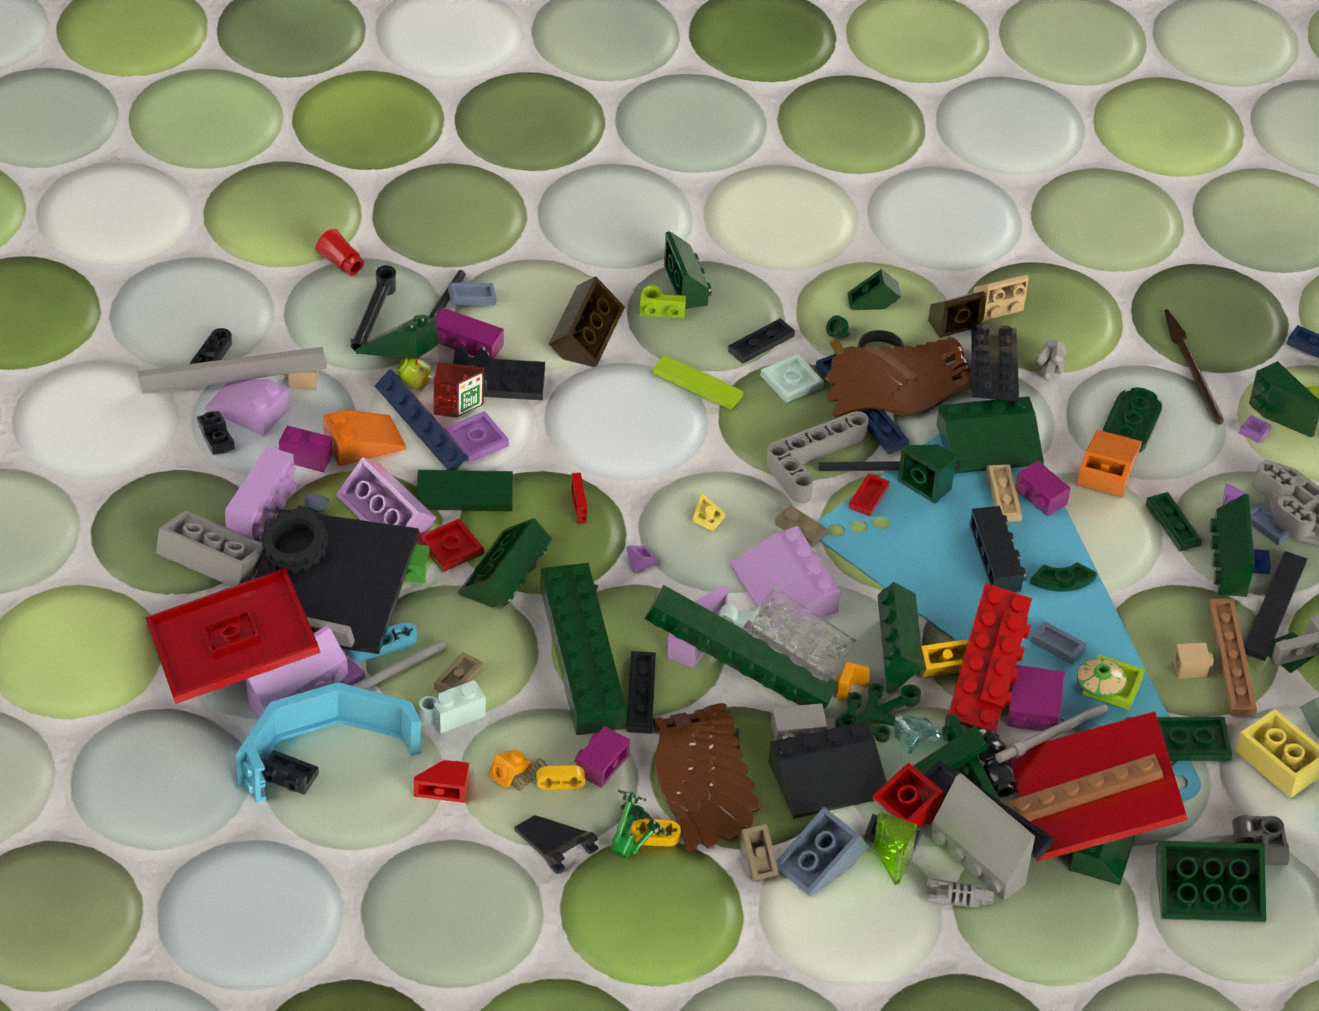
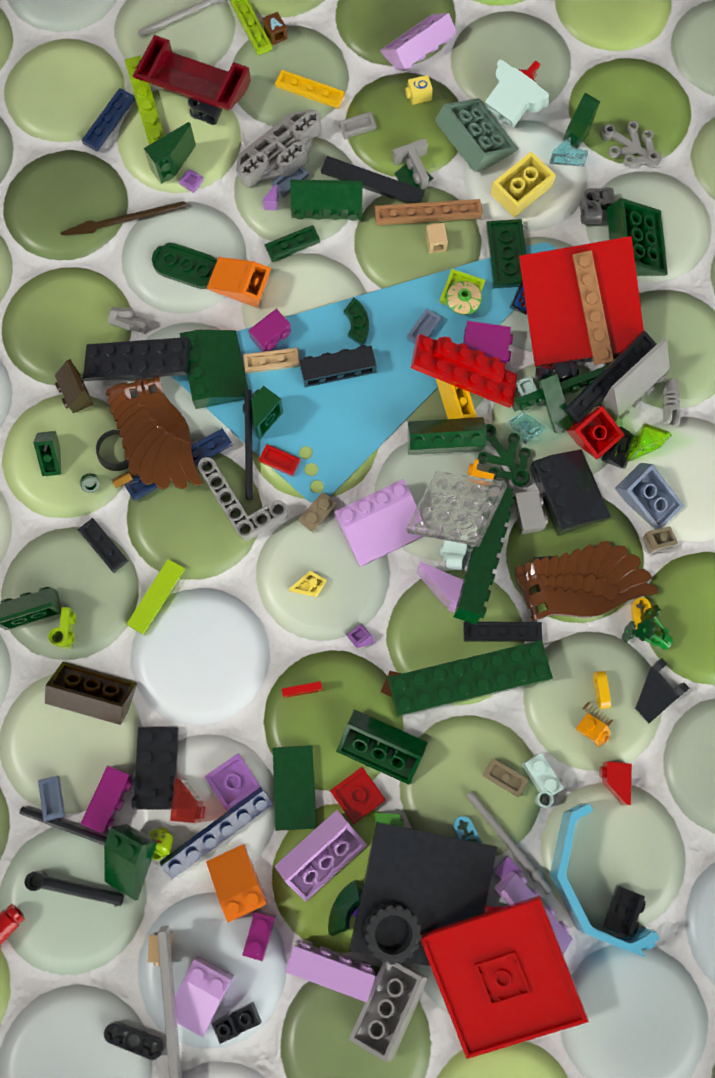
camera: 90 degrees left, 30 degrees up
sand blue tile [304,494,329,511] -> none
light grey tile [307,617,355,647] -> none
magenta brick [575,726,630,788] -> none
light aqua tile [760,354,824,403] -> none
tan slope [973,275,1029,321] -> none
light grey bar [995,703,1108,763] -> none

